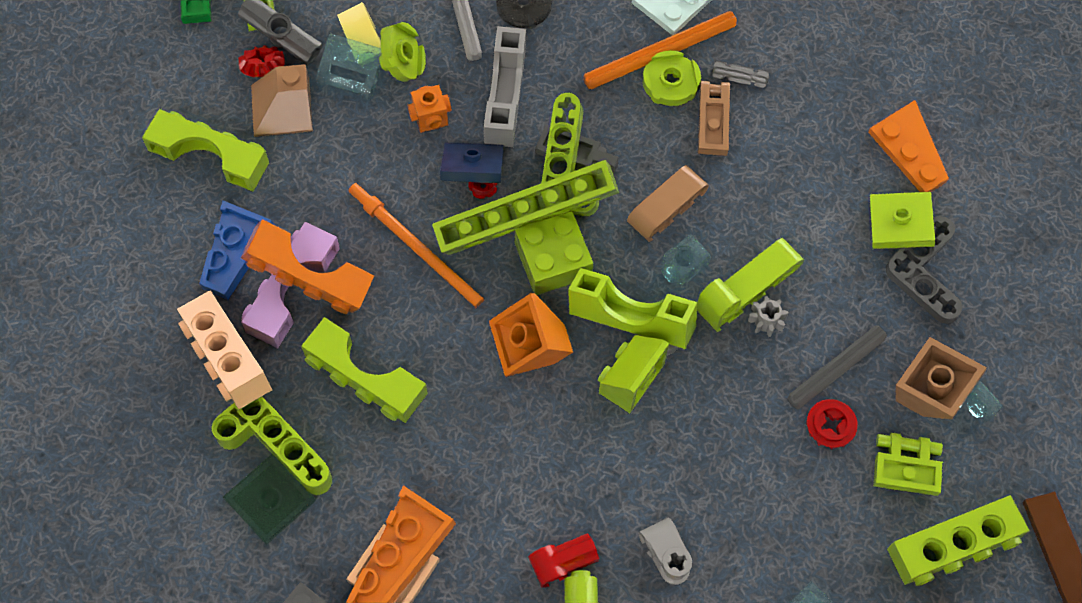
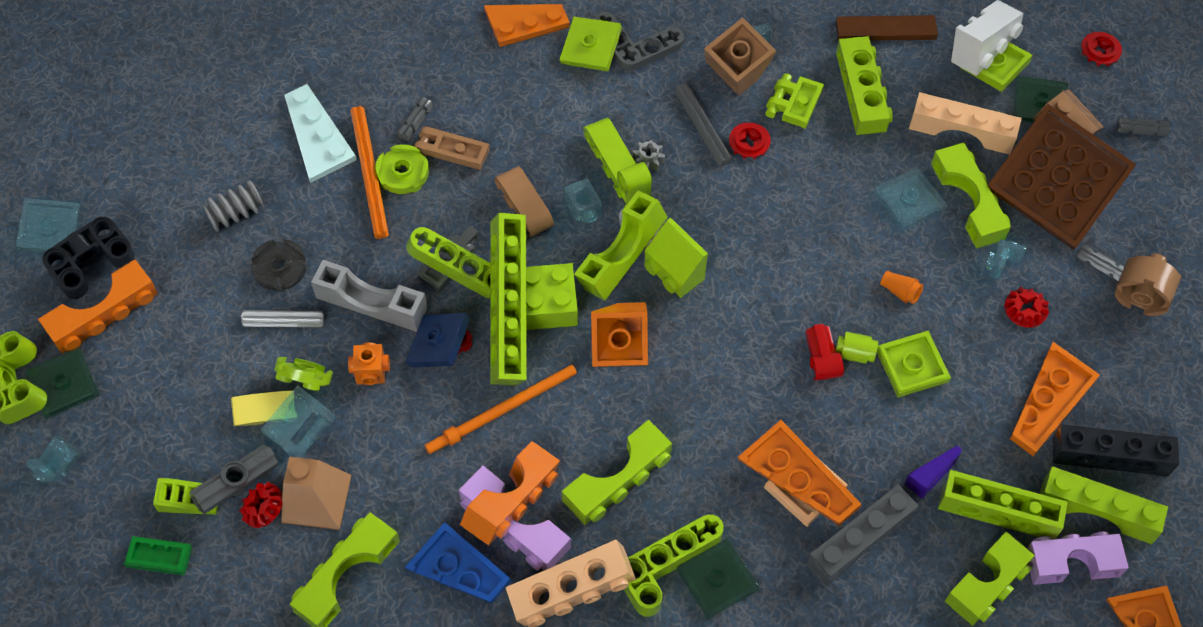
camera: 75 degrees left, 5 degrees down
light grey piece [639,518,692,585] -> none

